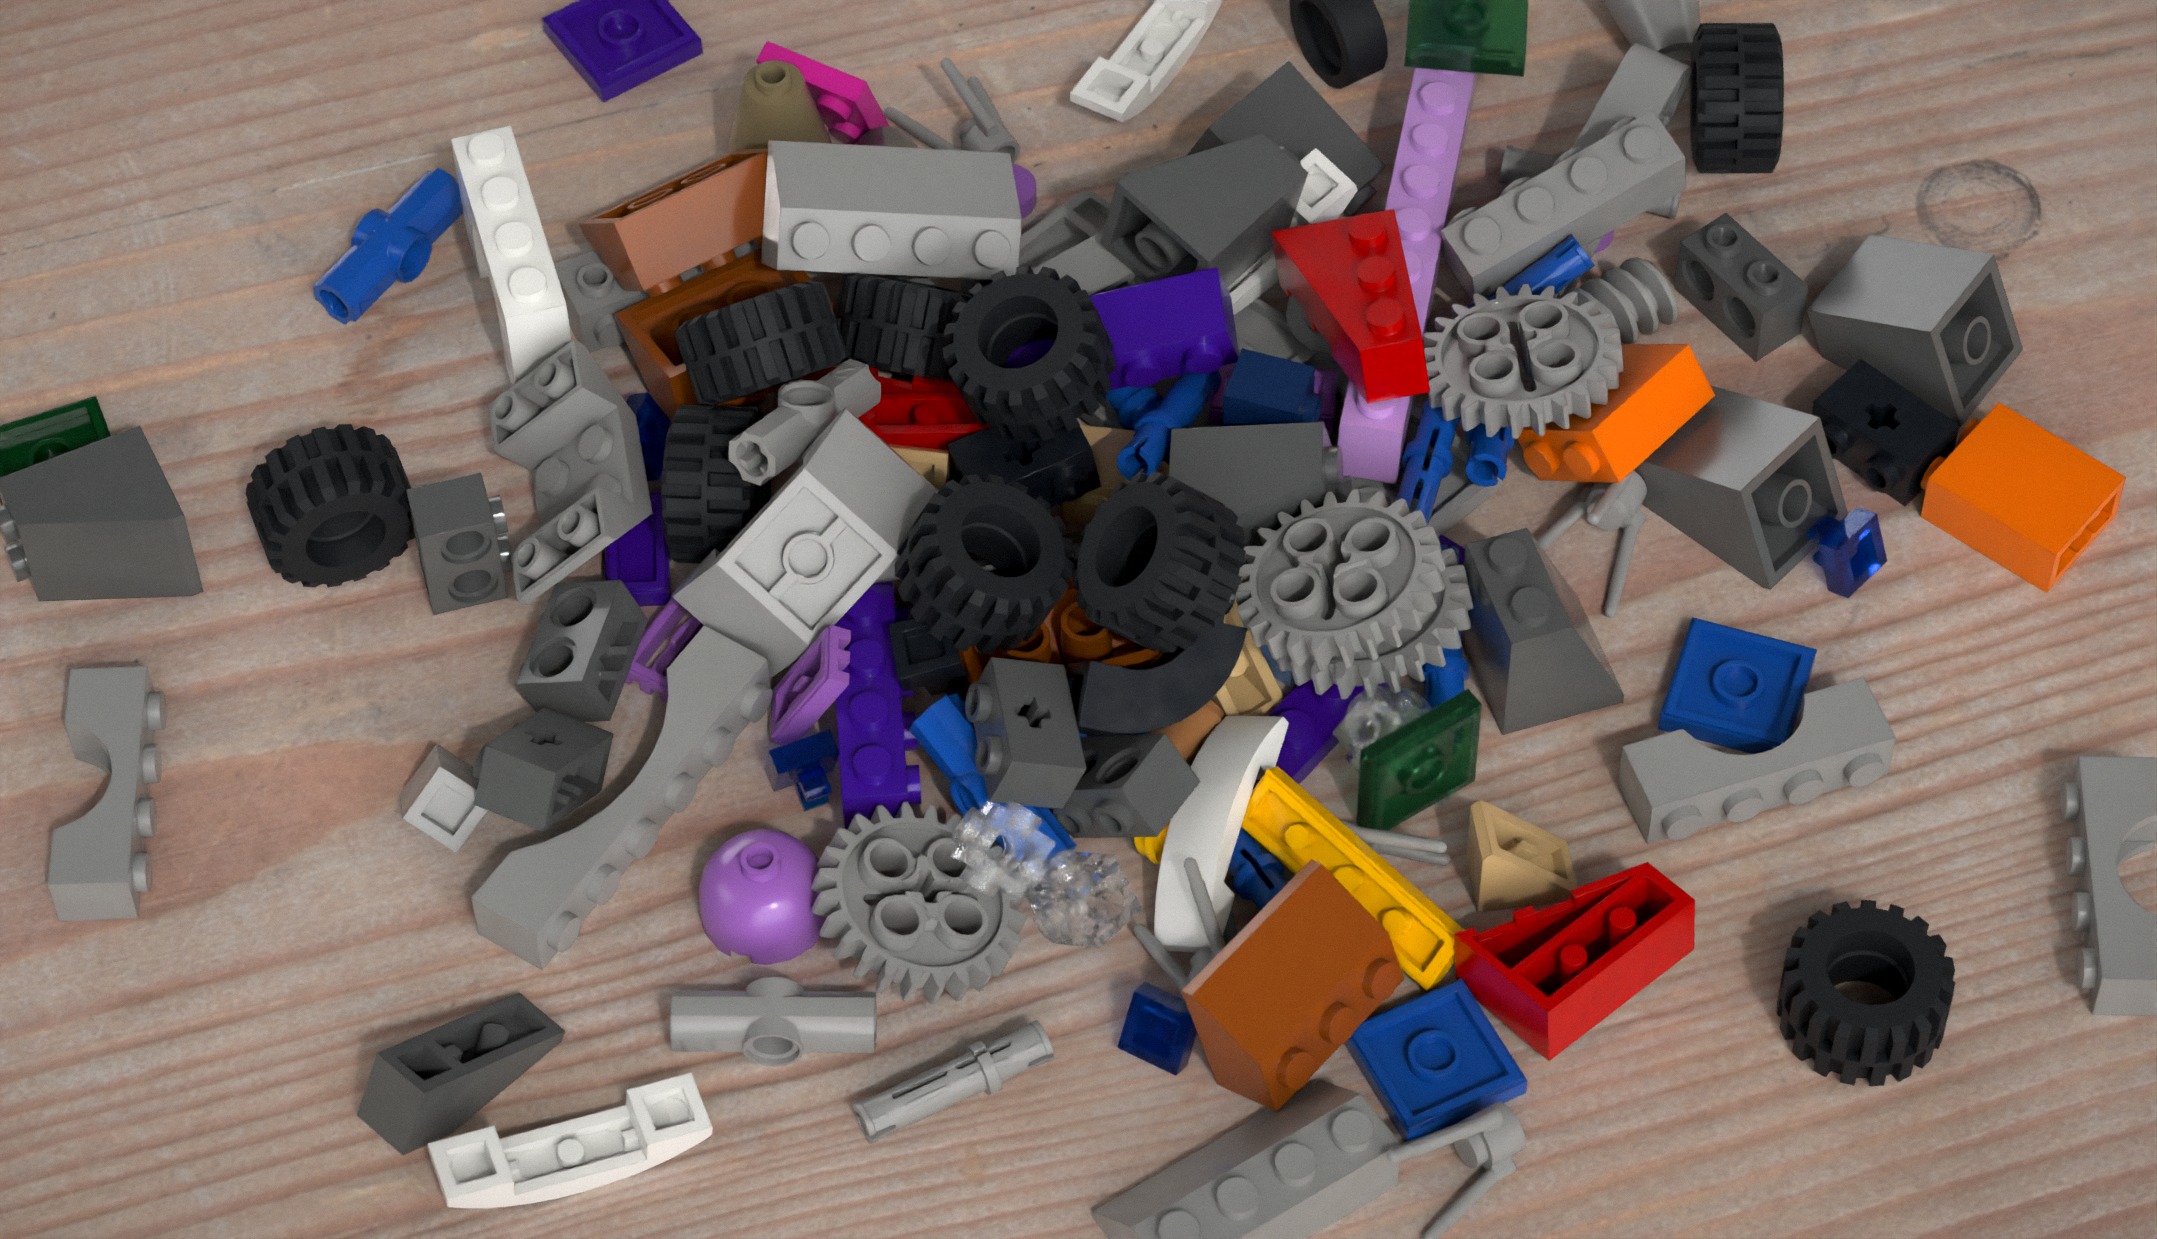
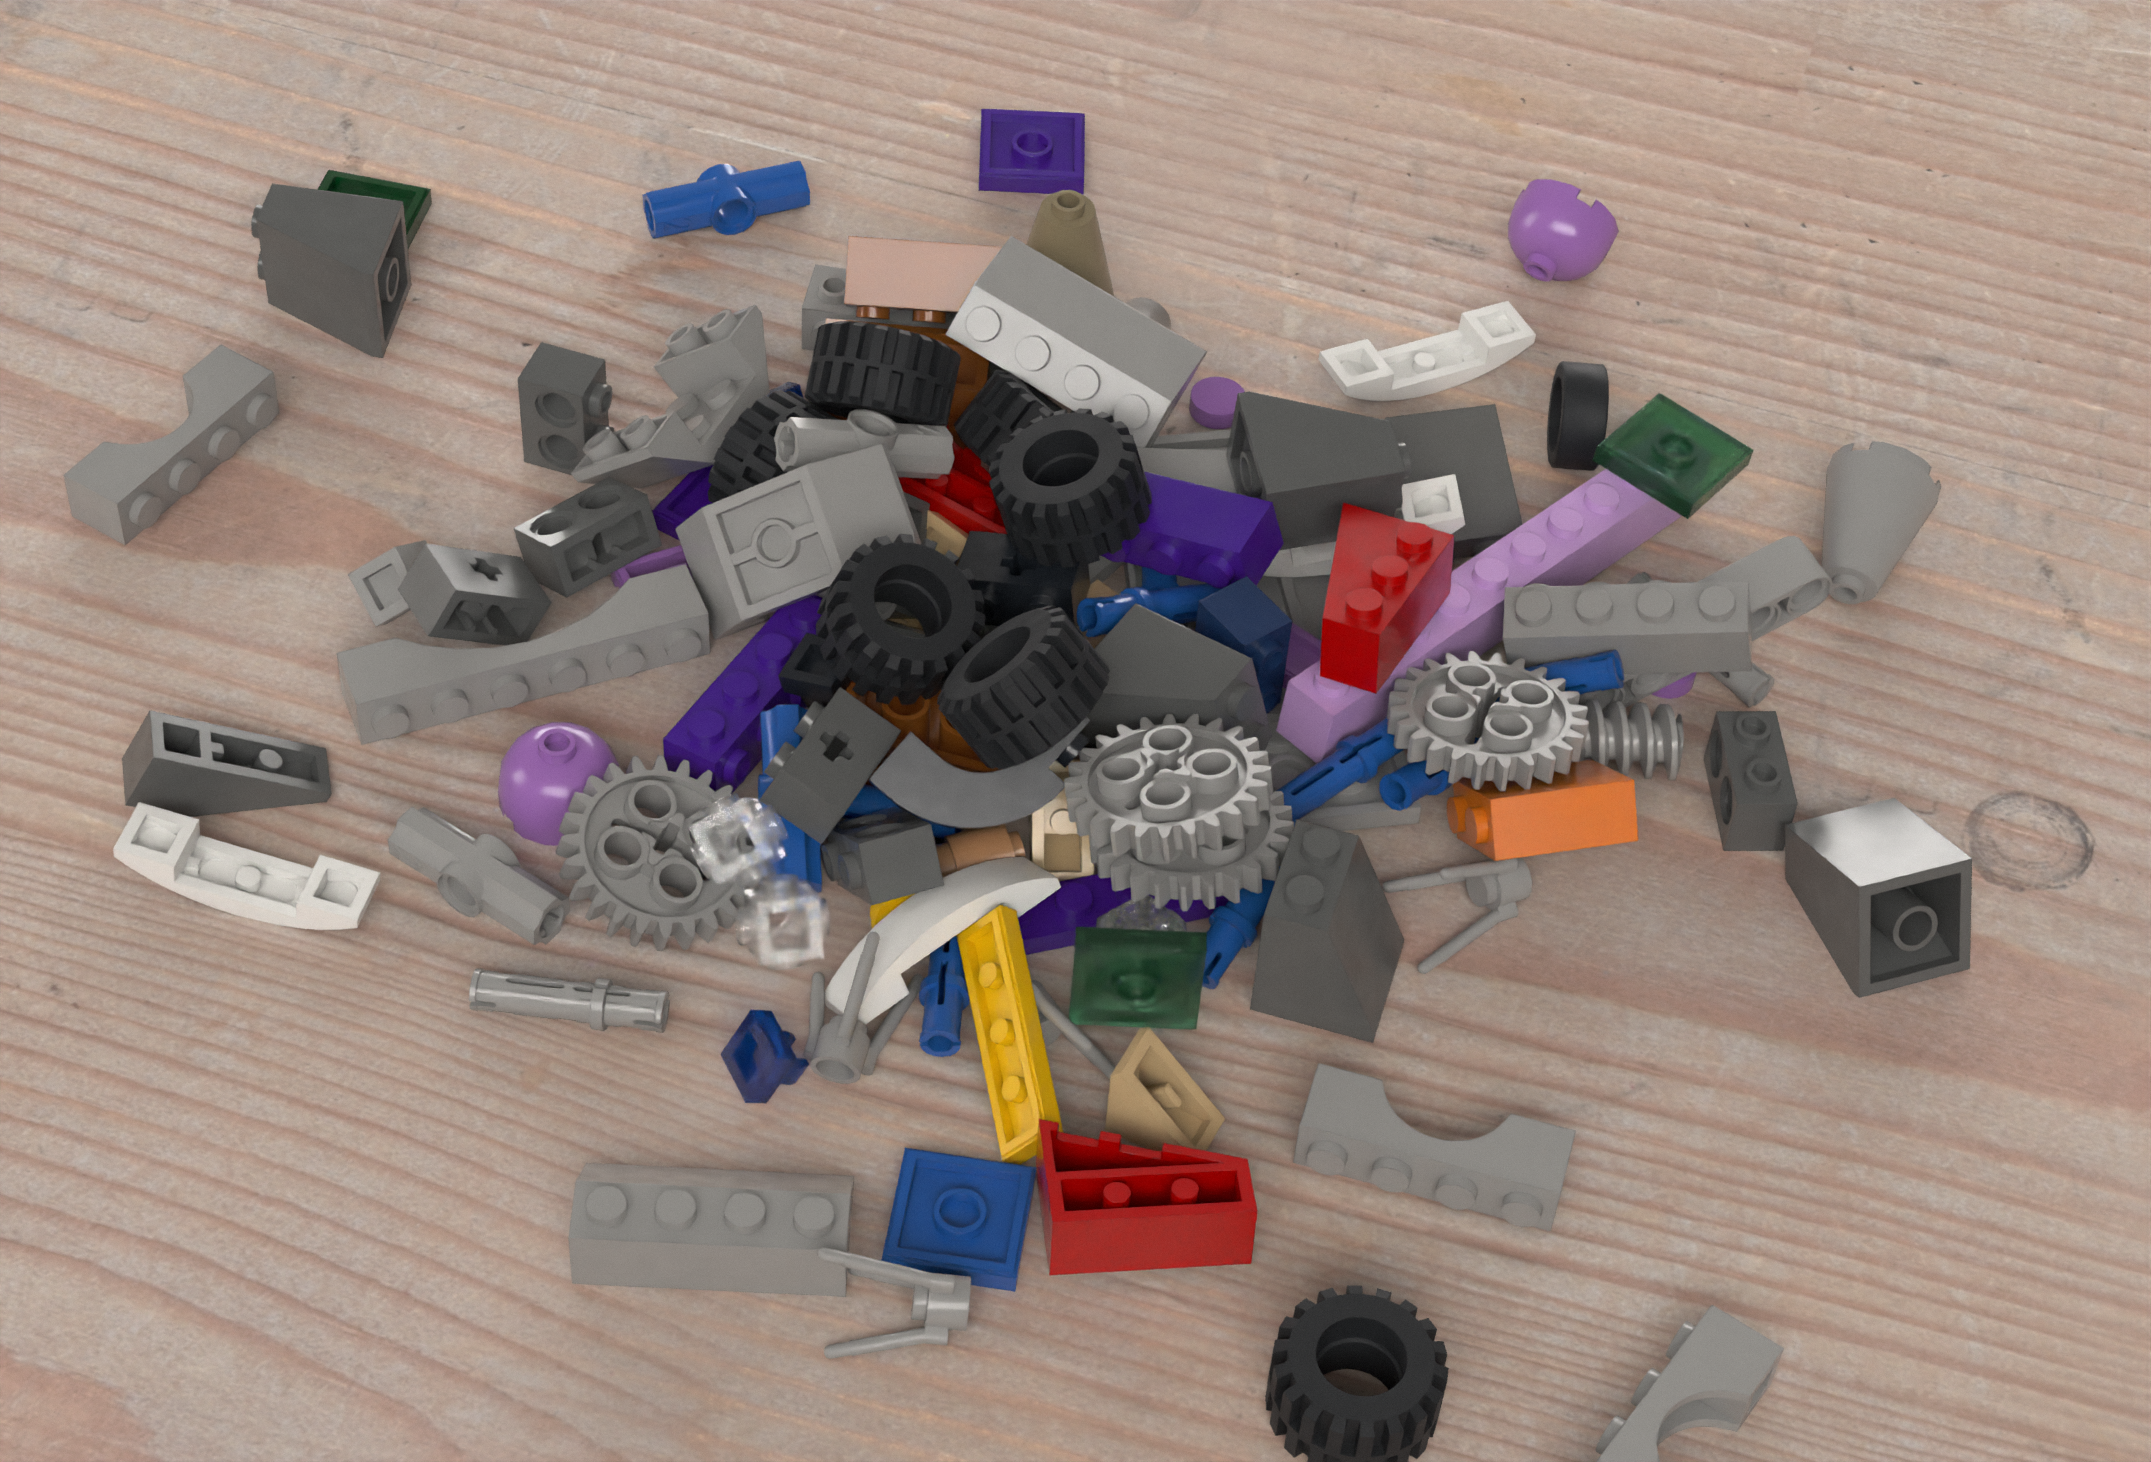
camera: 30 degrees right, 5 degrees down
black tyre [245,424,415,588] -> none
white arch [451,125,572,386] -> none
dark pink wing [756,41,890,144] -> none
clear blue tile [764,729,839,812] -> none
medium lavender tile [770,624,851,749] -> none
light grey plant [884,58,1020,164] -> none
dark orange slope [1182,859,1404,1112] -> none
dark grey slope [1634,385,1849,590] -> none
blue tile [1658,617,1817,754] -> none
black tyre [1690,23,1784,173] -> none
clear blue tile [1807,506,1887,598] -> none
black brick [1811,359,1959,506] -> none
orange brick [1920,402,2126,593] -> none

